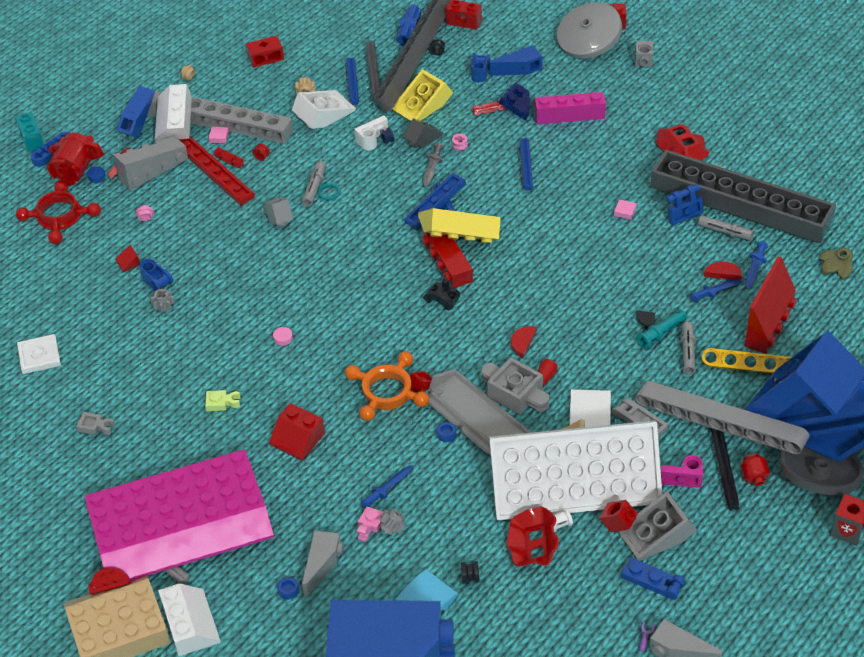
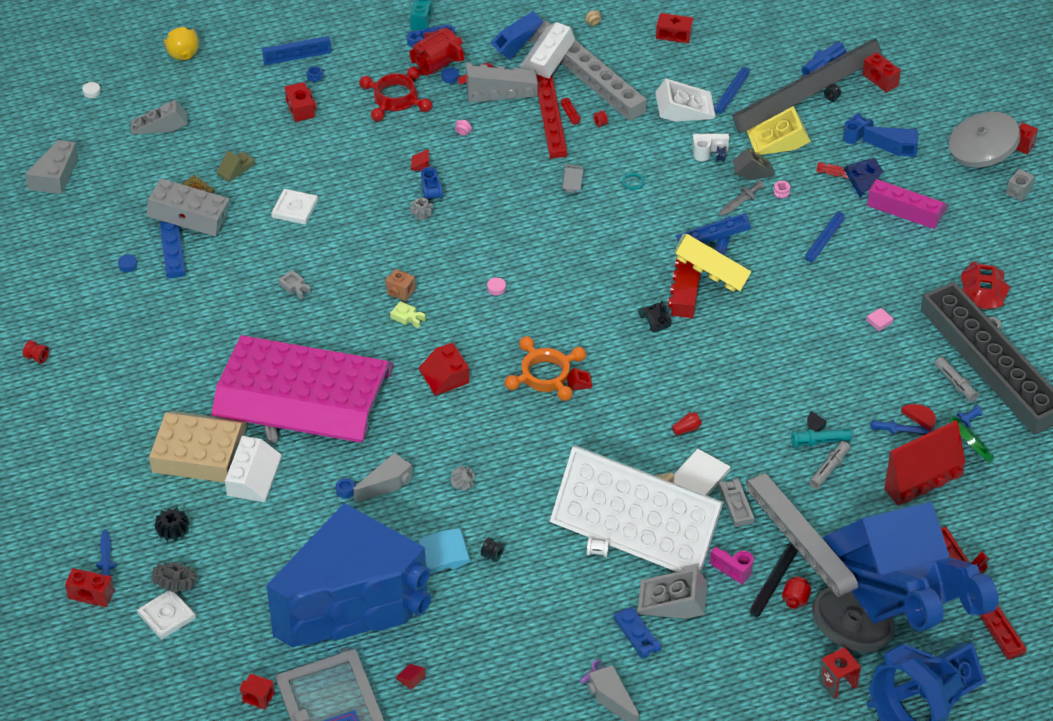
camera: 30 degrees right, 0 degrees up
red tile [89,567,131,595] -> none
bright pink tile [209,127,229,143] -> none
tan gear [295,77,316,94] -> none
light grey pin [302,161,327,207] -> none
bright pink plate [357,506,383,542] -> none
blue sword [361,465,413,509] -> none
flat silver axle [366,41,380,98] -> none
light grey slope [428,369,532,455] -> none
blue tile [436,422,457,442] -> none
light grey brick [481,357,549,415] -> none
red piece [507,507,559,567] -> none
red tile [511,326,537,358] -> none
red brick [599,500,638,532] -> none
blue plate [666,184,704,225] -> none
yellow beam [702,348,791,374] -> none
olive plate [819,248,853,279] -> none
none -> nougat brick [385,269,416,301]
none -> green tile [948,415,995,463]

